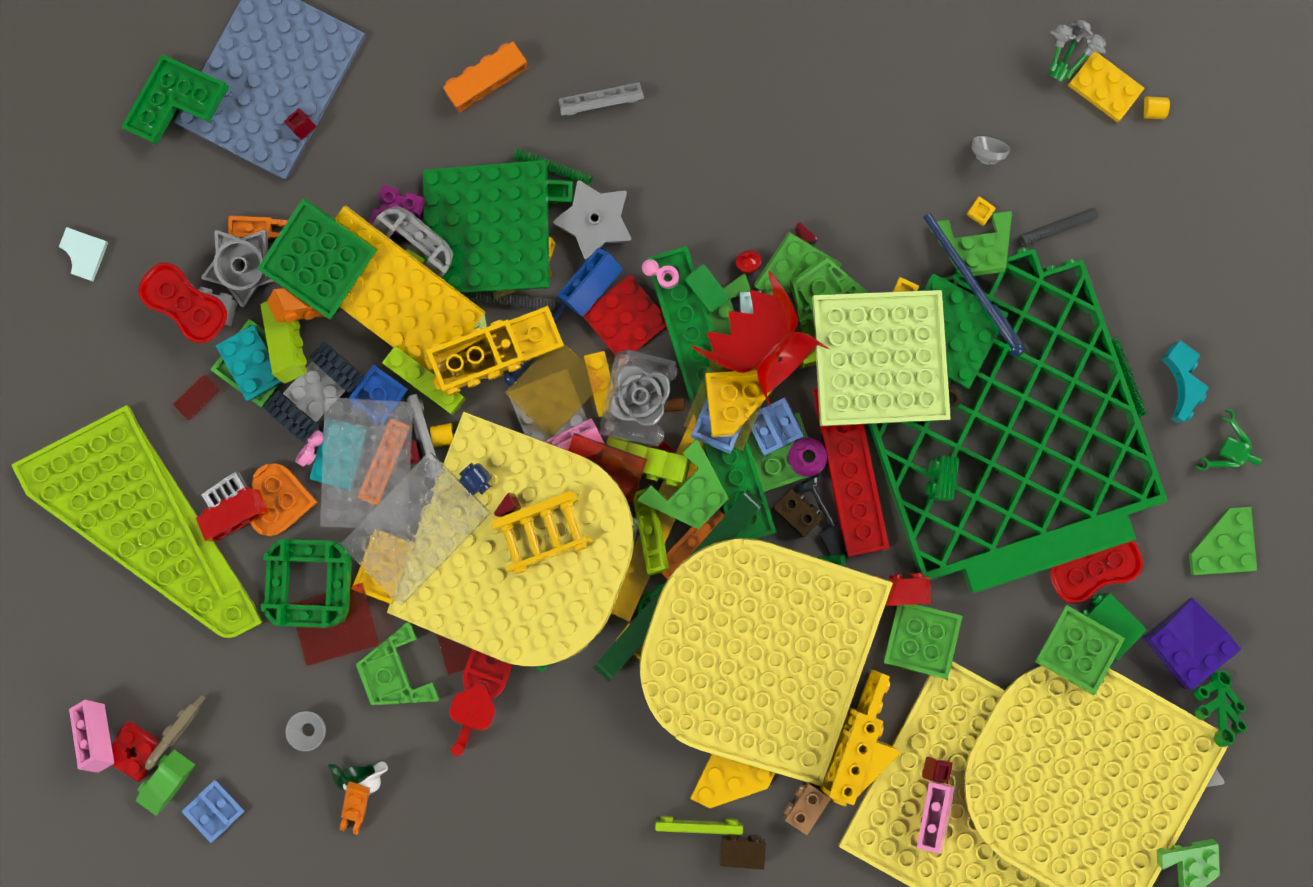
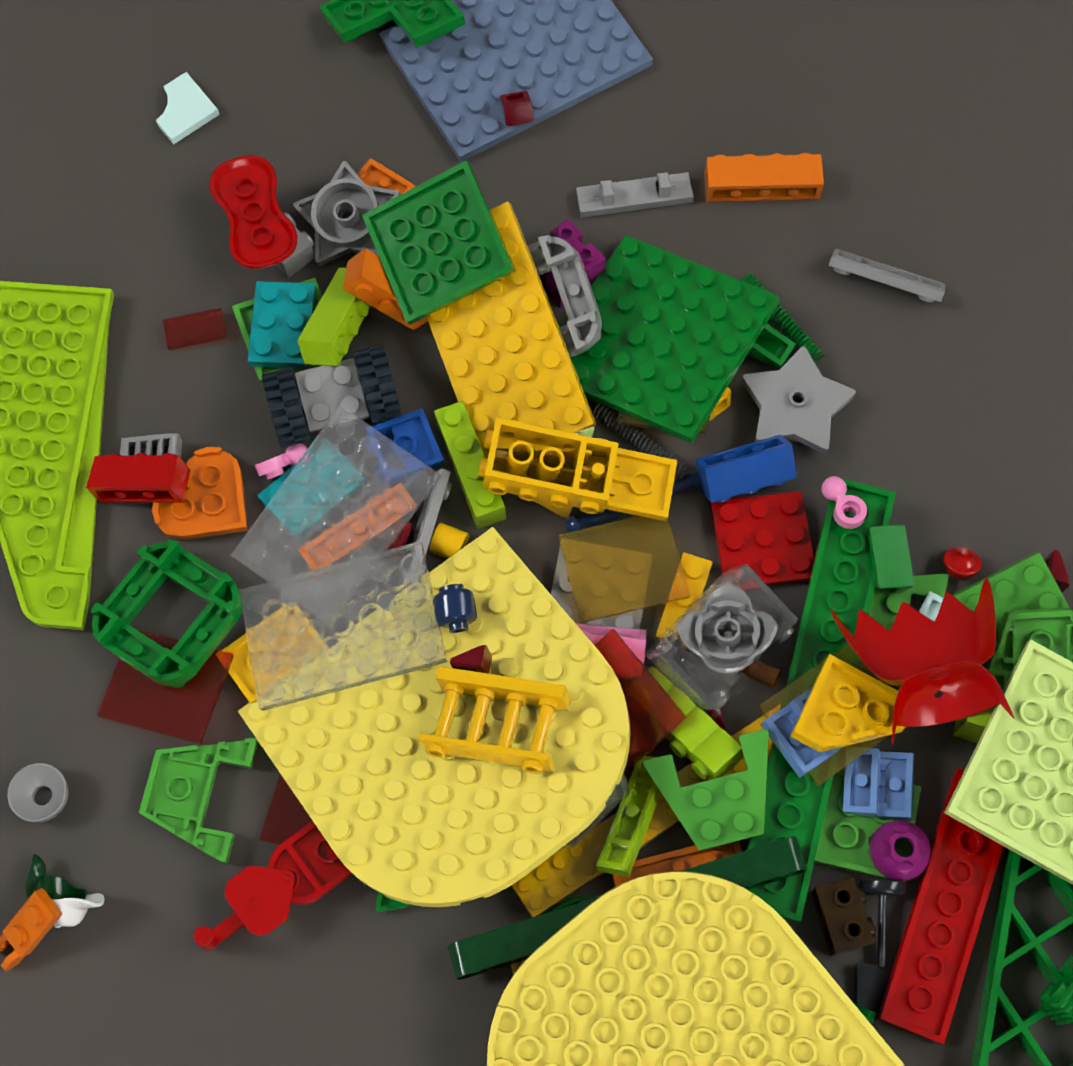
camera: 40 degrees right, 15 degrees down
none -> light grey hinge [576,172,694,218]

